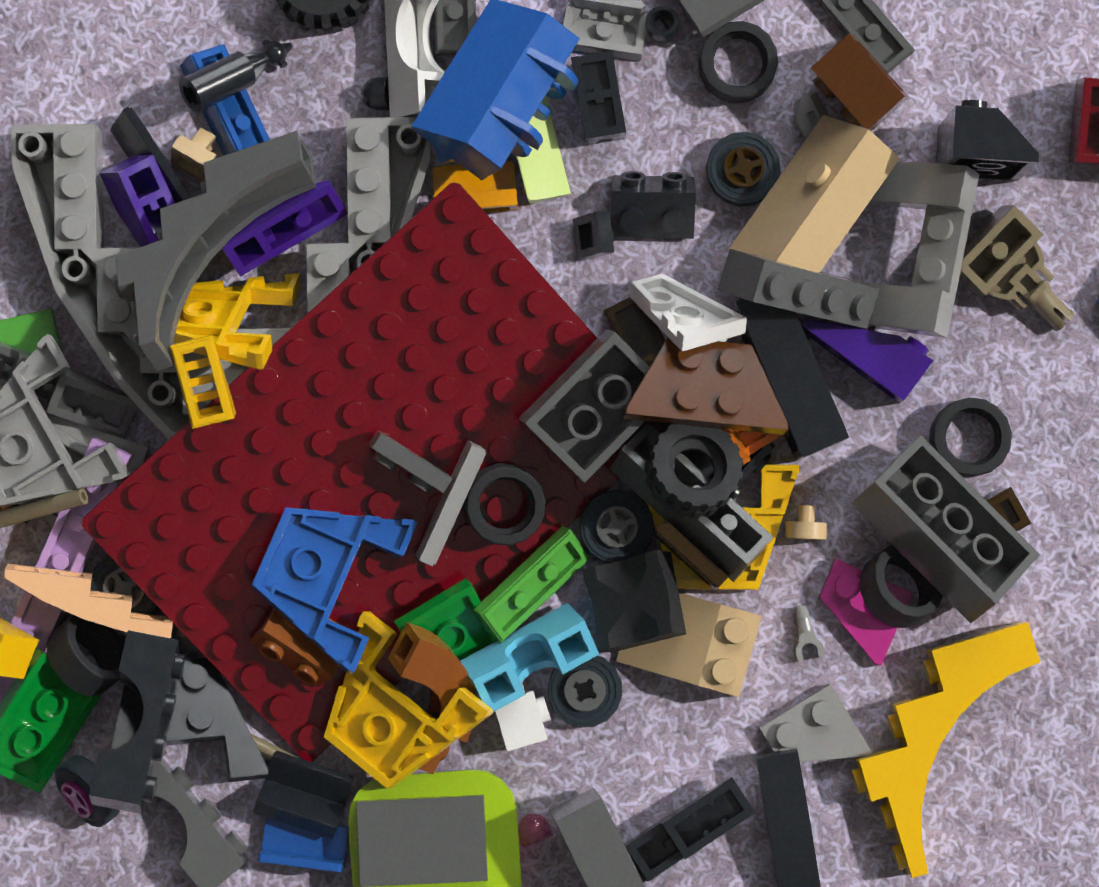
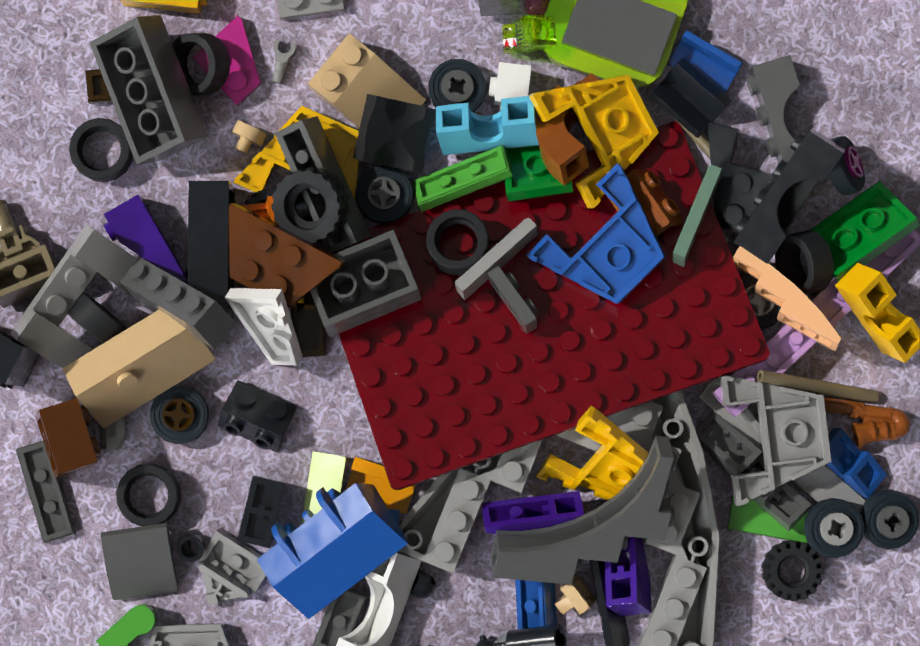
camera: 155 degrees left, 0 degrees up
yellow slope [170,335,236,429] -> none
black plate [572,211,614,260] -> none
dark brown tile [654,520,729,590] -> none
none -> black tyre [68,292,128,344]
none -> clear neon green leg [502,15,557,54]
none -> sand green tile [673,165,722,267]

